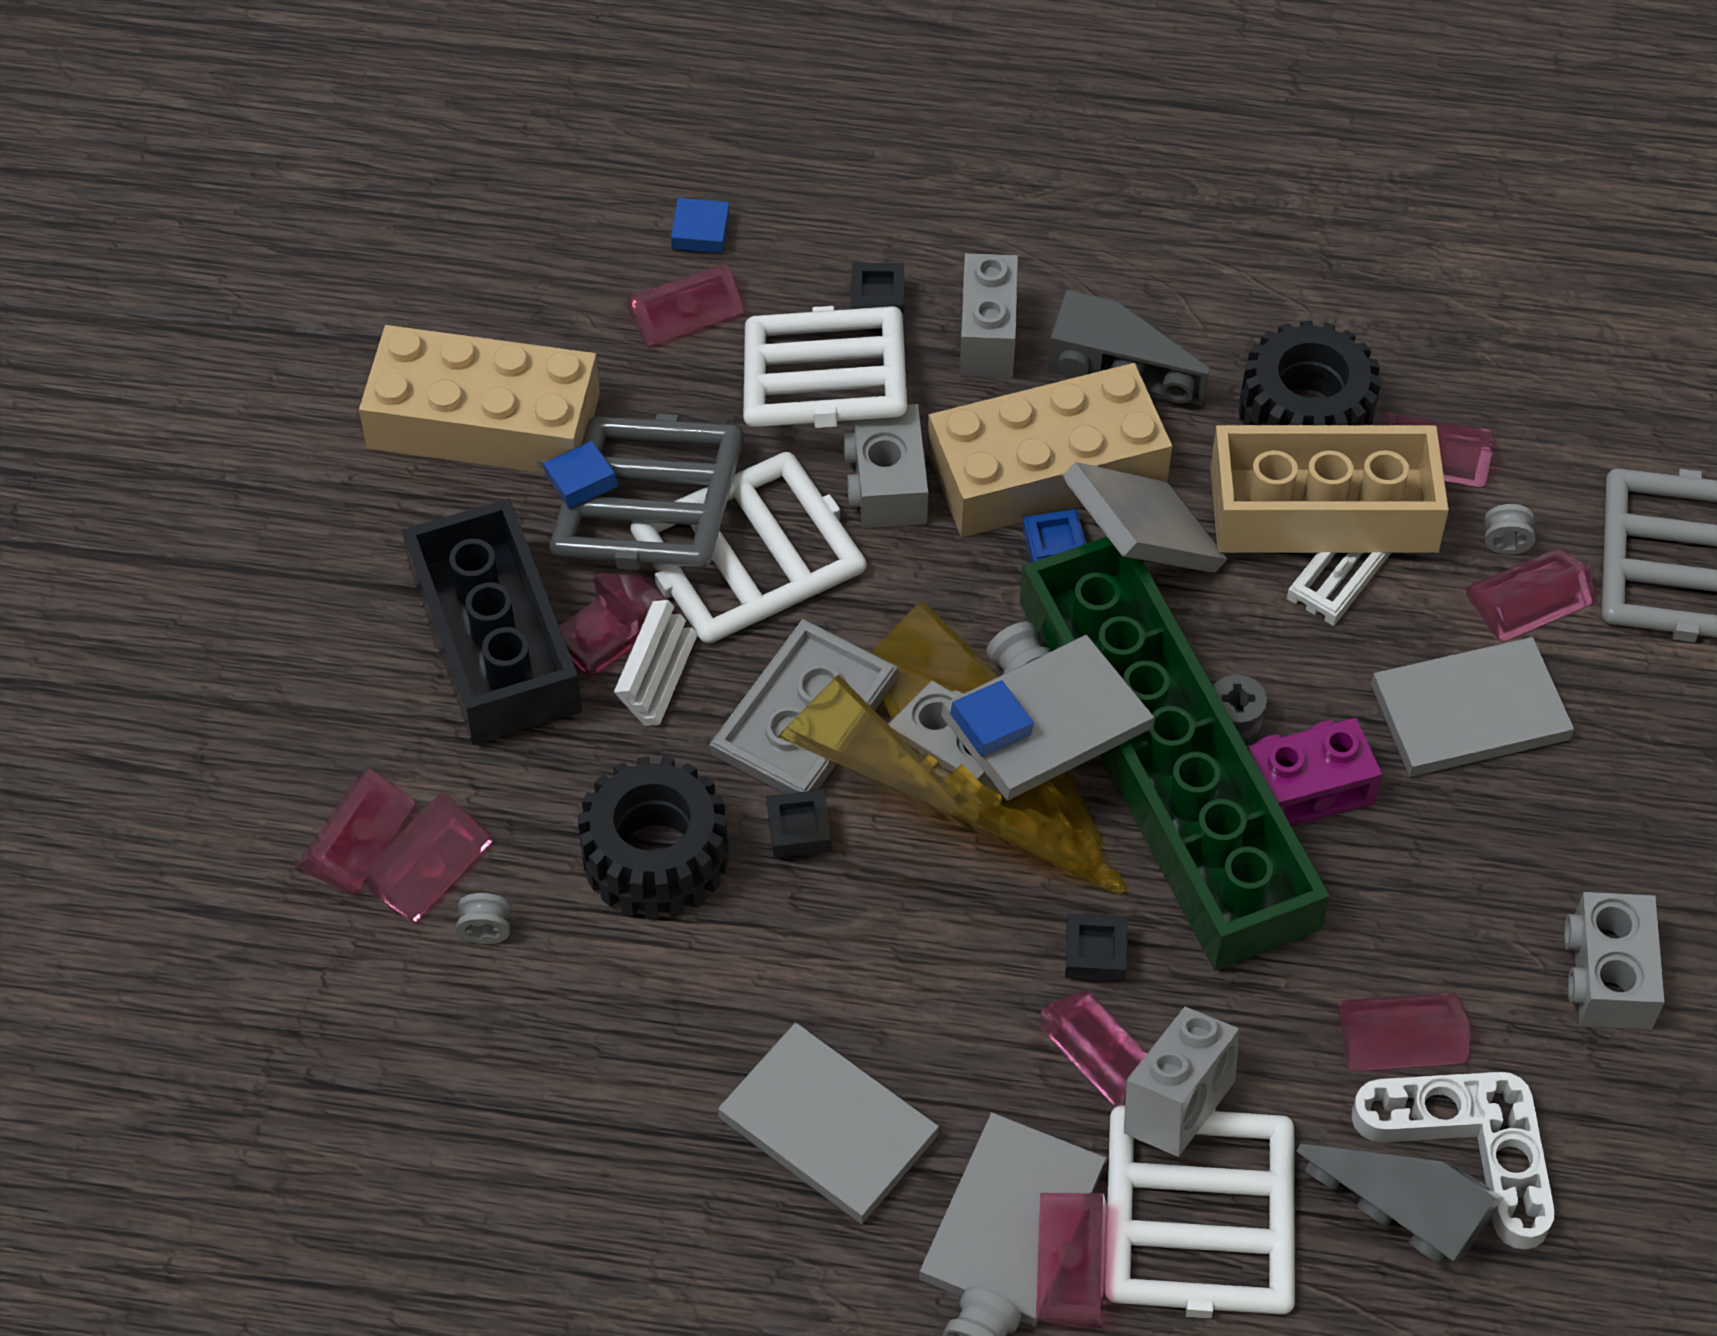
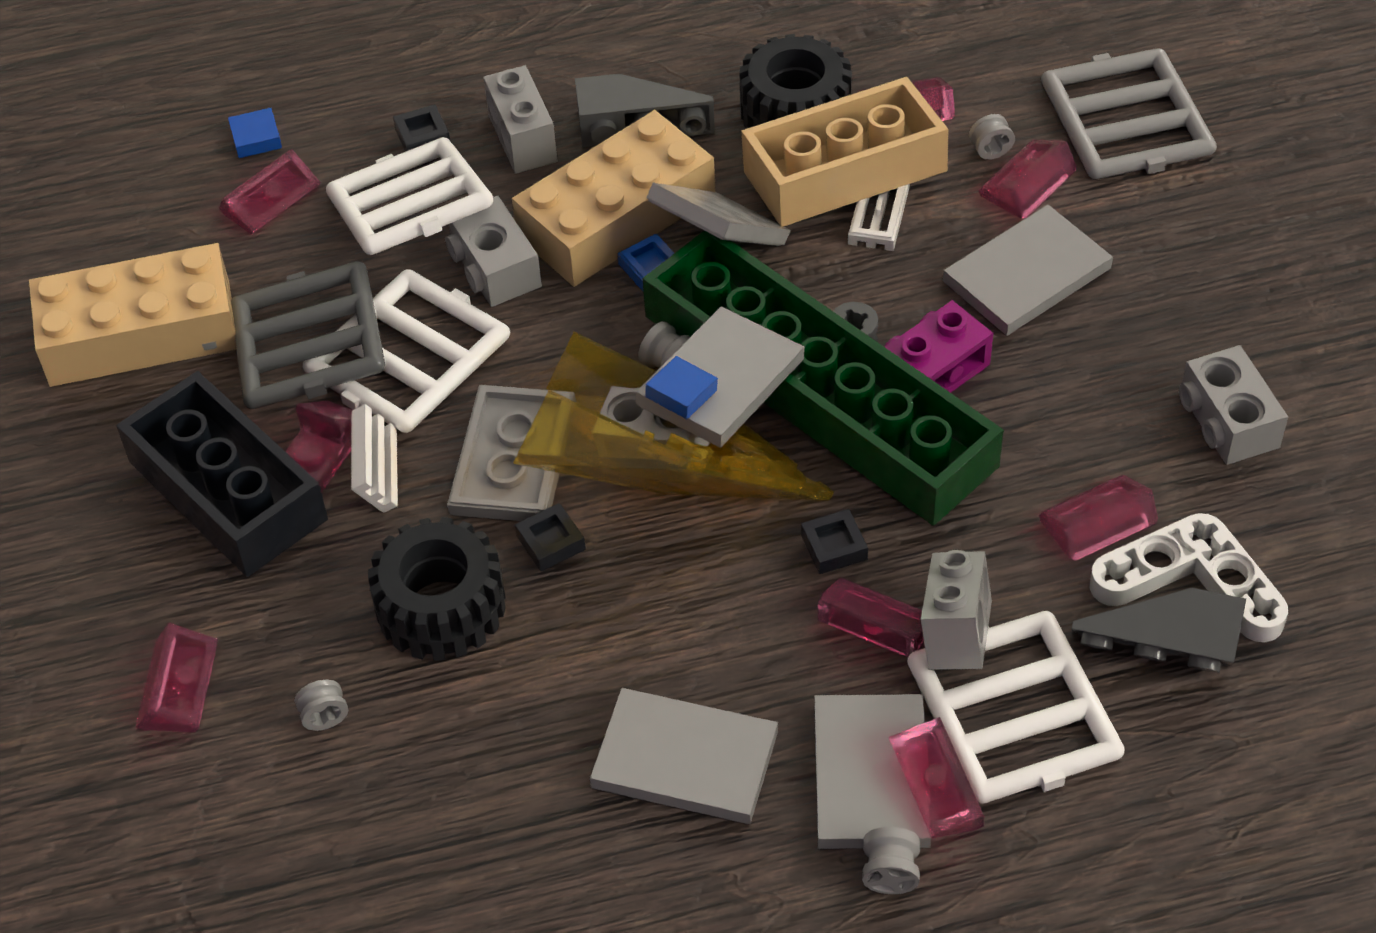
camera: 20 degrees left, 5 degrees down
clear pink slope [366,792,491,923] -> none
blue tile [543,441,618,509] -> none

